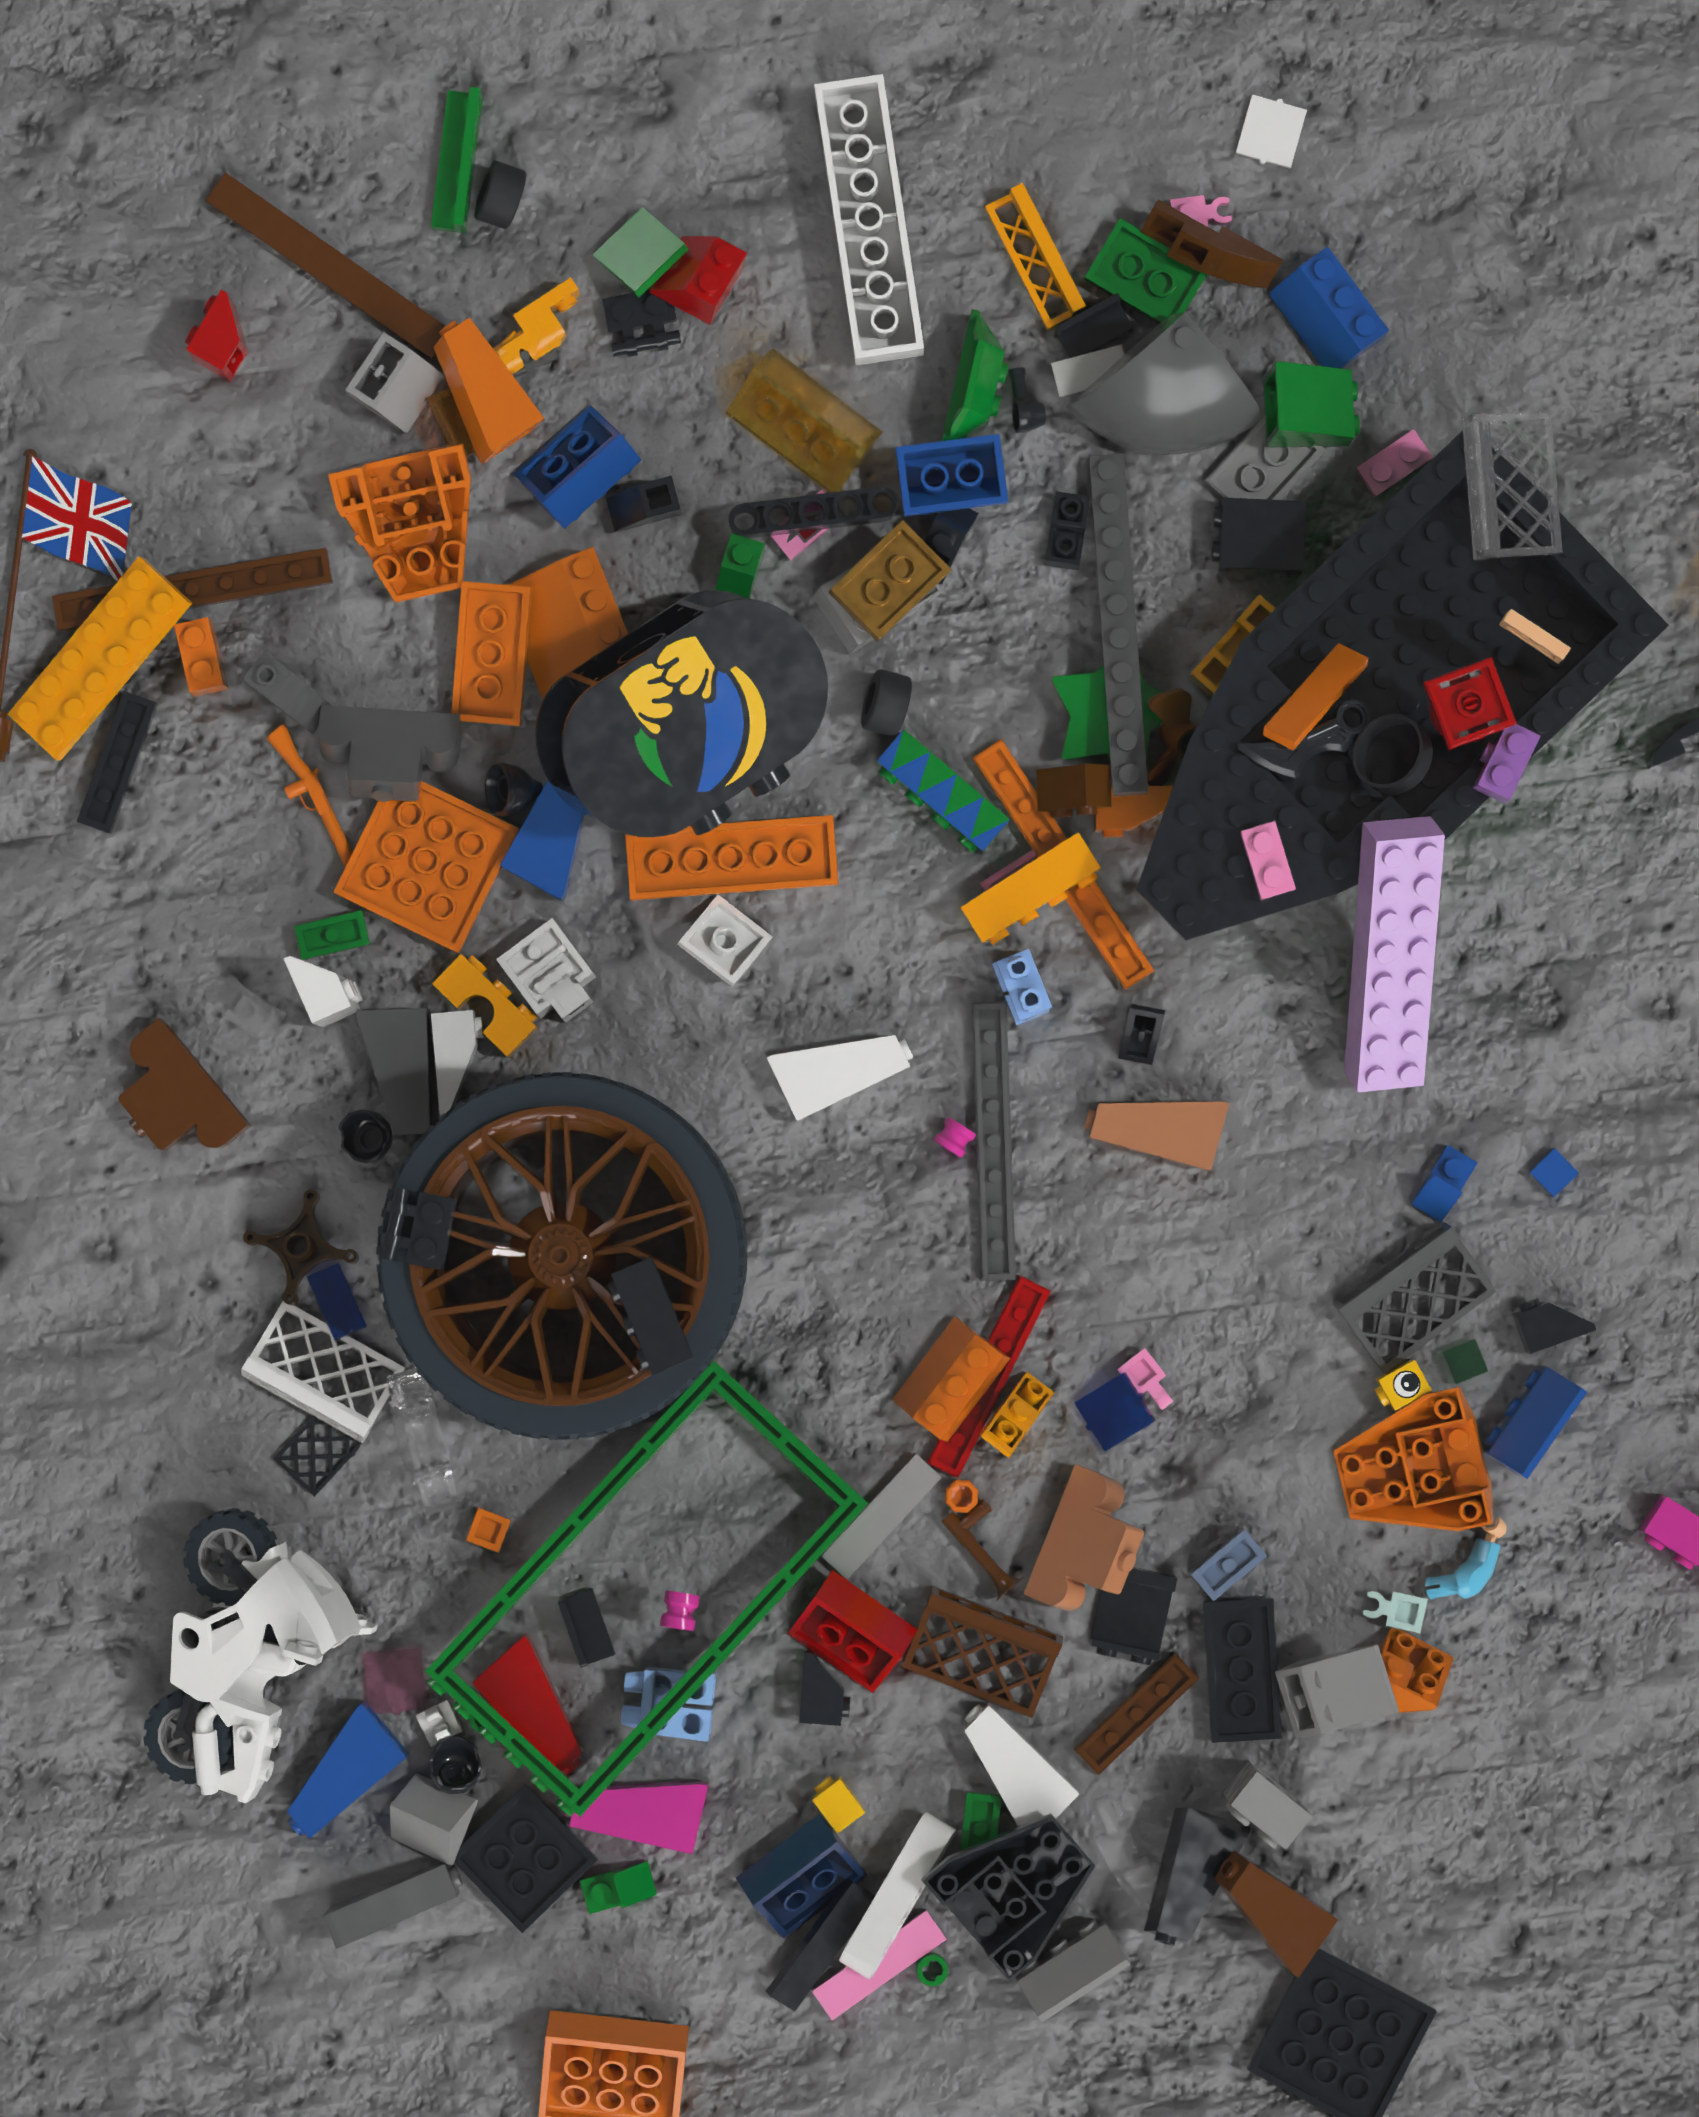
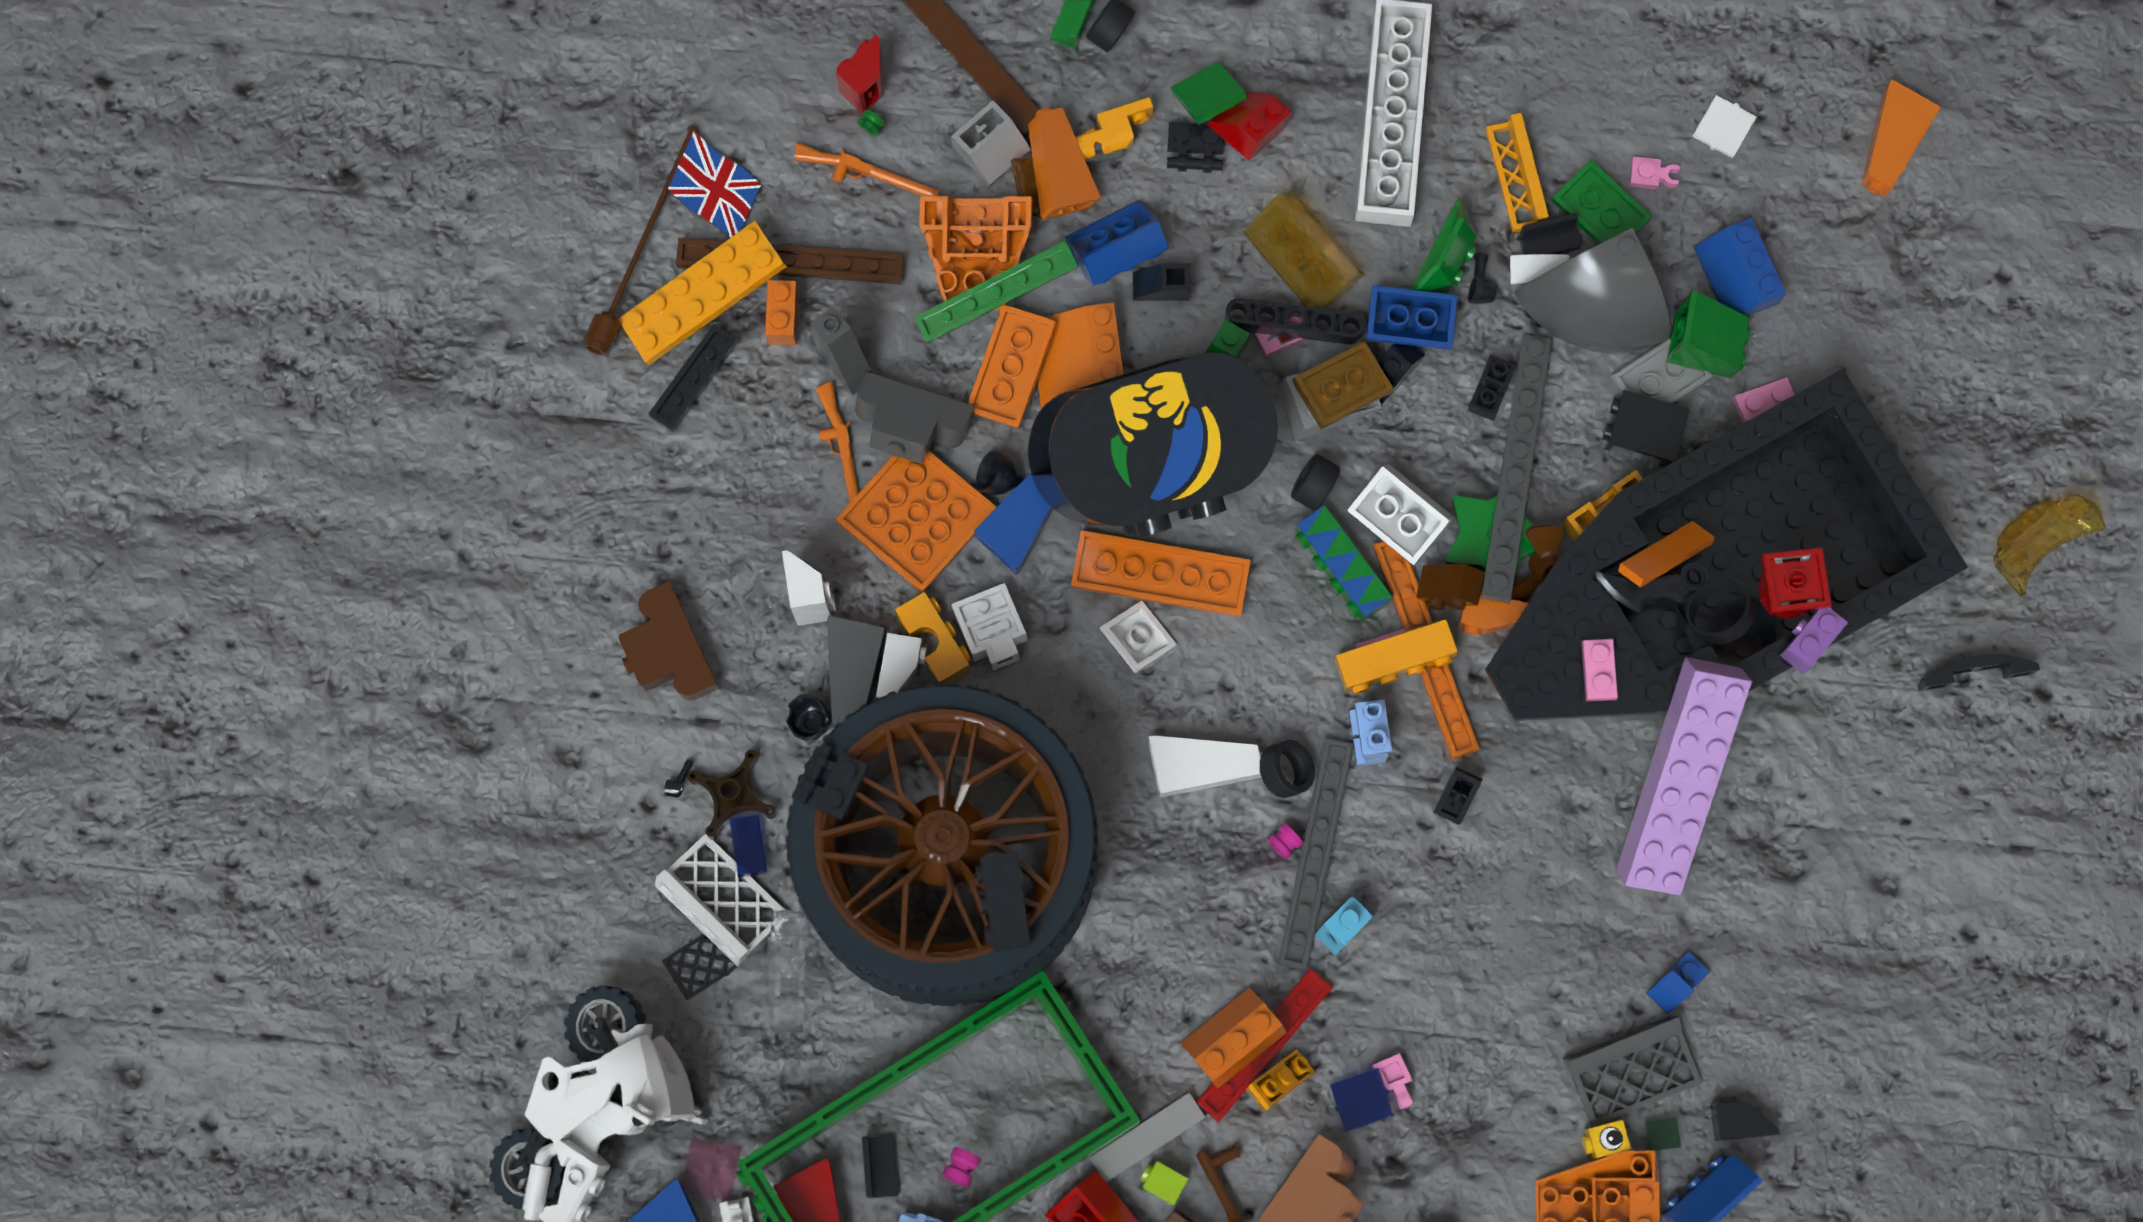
camera: 15 degrees right, 10 degrees down
green plate [294,910,371,961] -> none
orange plate [466,1507,512,1553] -> none
orange tile [945,1479,978,1513] -> none
nougat slope [1084,1101,1229,1171] -> none
reddish brown slope [1140,199,1283,288] -> none
clear fence [1462,411,1563,560] -> none
light nougat tile [1499,609,1571,663] -> none
blue tile [1529,1148,1579,1197] -> none
none -> black hand [664,759,693,798]
none -> orange piece [794,142,941,196]
none -> green bush [857,110,885,136]
none -> green plate [914,240,1079,343]
none -> lime brick [1140,1161,1188,1206]
none -> black tyre [1260,740,1315,798]
none -> medium azure torso [1315,896,1375,956]
none -> white slope [1347,464,1455,565]
none -> orange slope [1861,79,1941,198]

